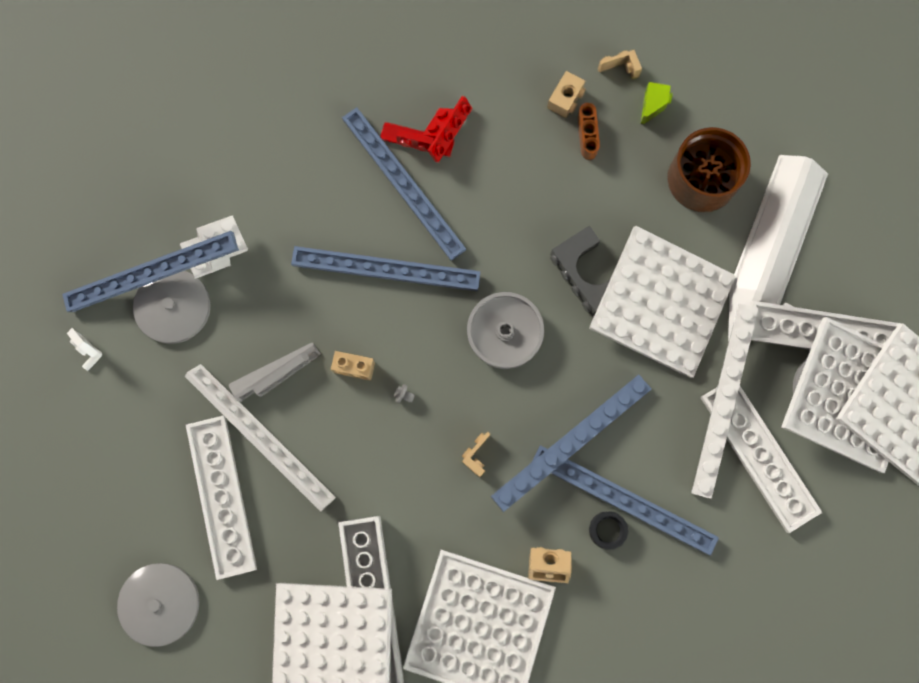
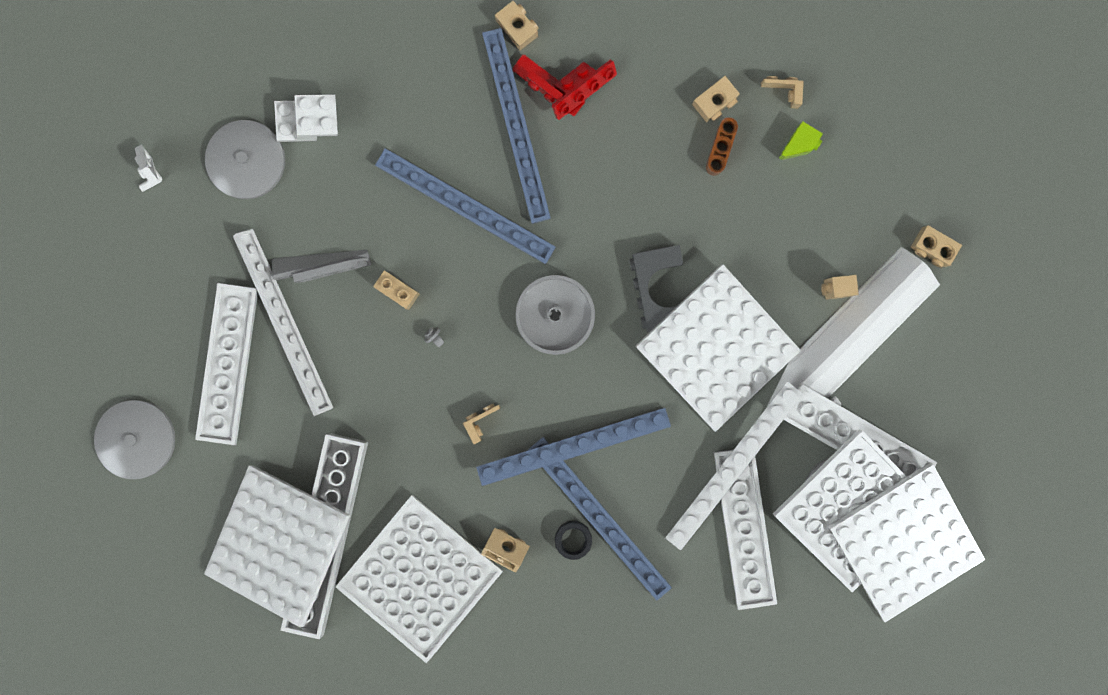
camera: 20 degrees right, 10 degrees up
sand blue plate [62,231,239,313] -> none
reddish brown wheel [668,127,751,212] -> none
none -> tan brick [495,1,539,51]
none -> tan brick [821,275,859,300]
none -> tan brick [910,225,962,268]

